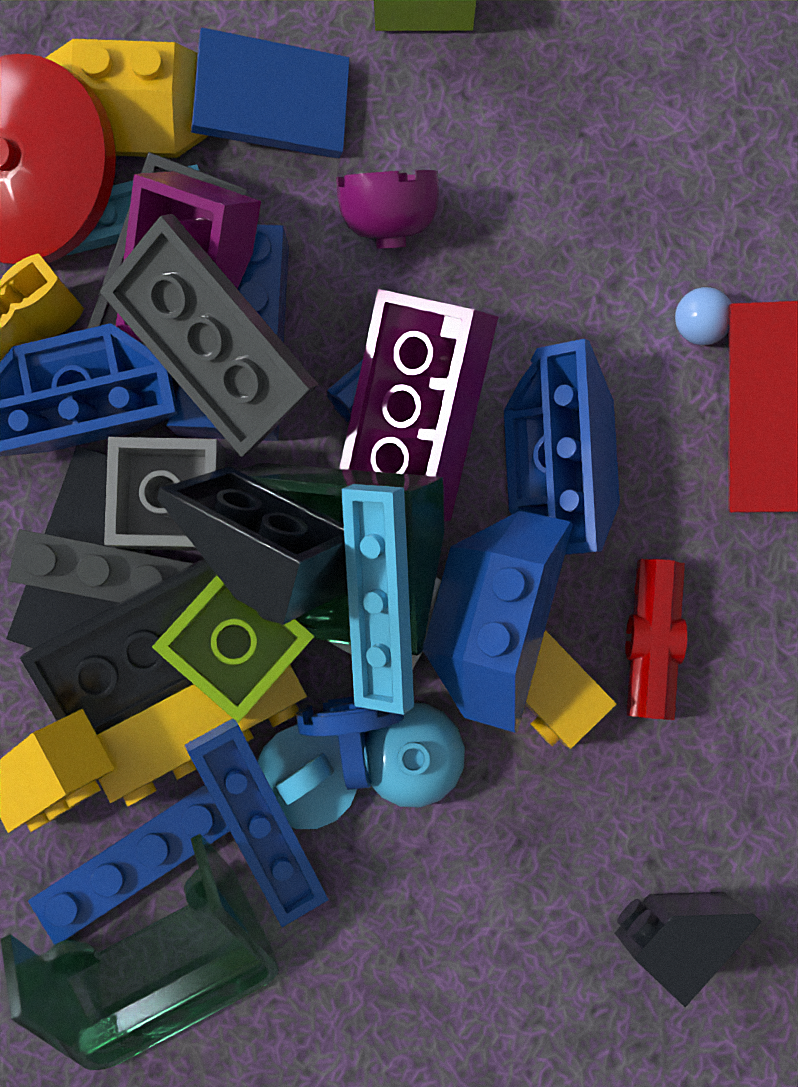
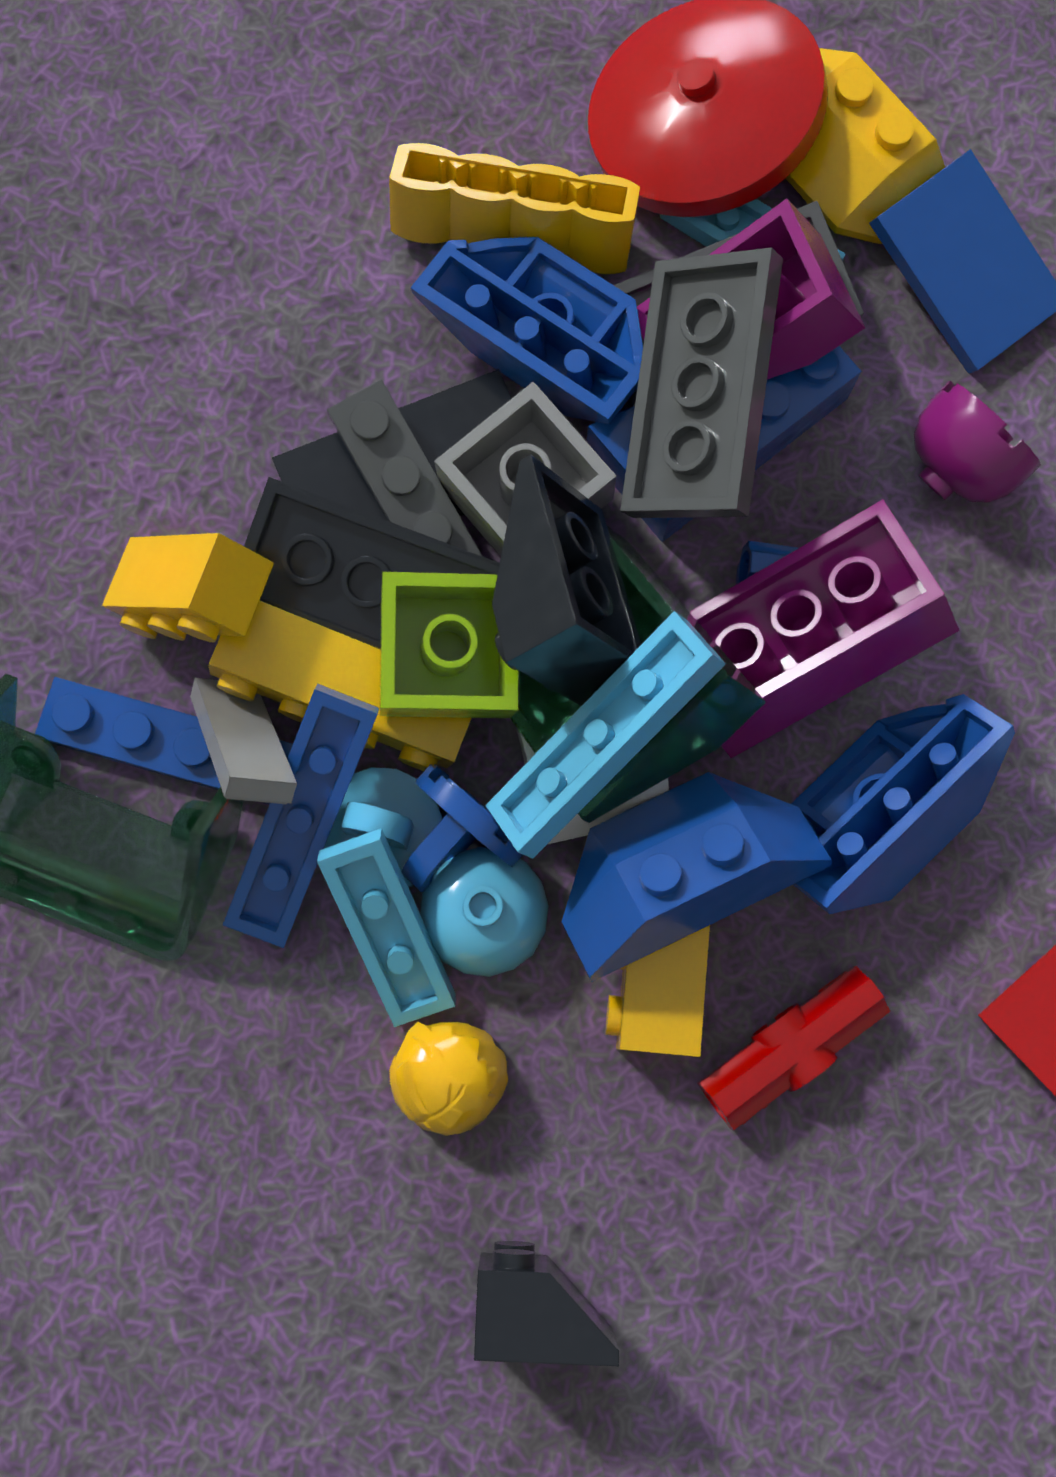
camera: 45 degrees right, 5 degrees down
none -> light grey tile [190,677,297,804]
none -> medium azure plate [317,828,456,1027]
none -> yellow hair [389,1022,508,1136]

